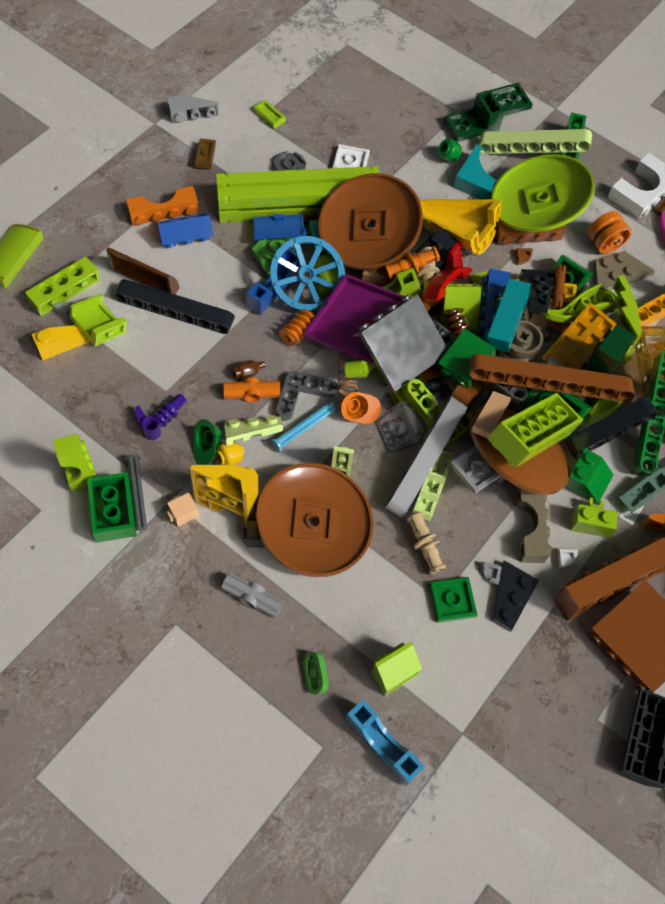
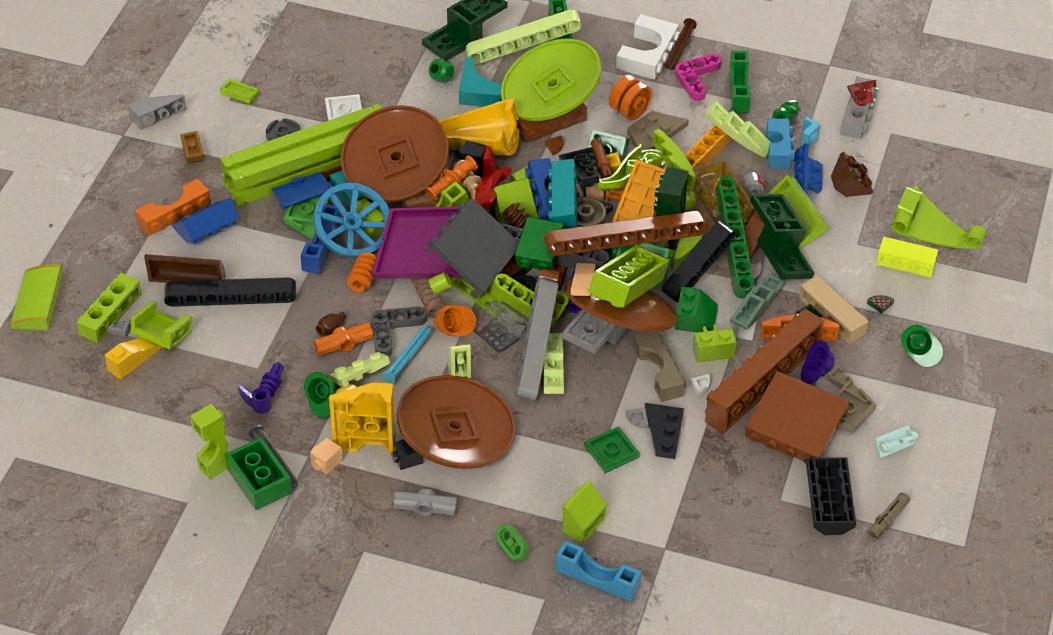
camera: 15 degrees left, 15 degrees down
tan piece [407,513,446,575] -> none

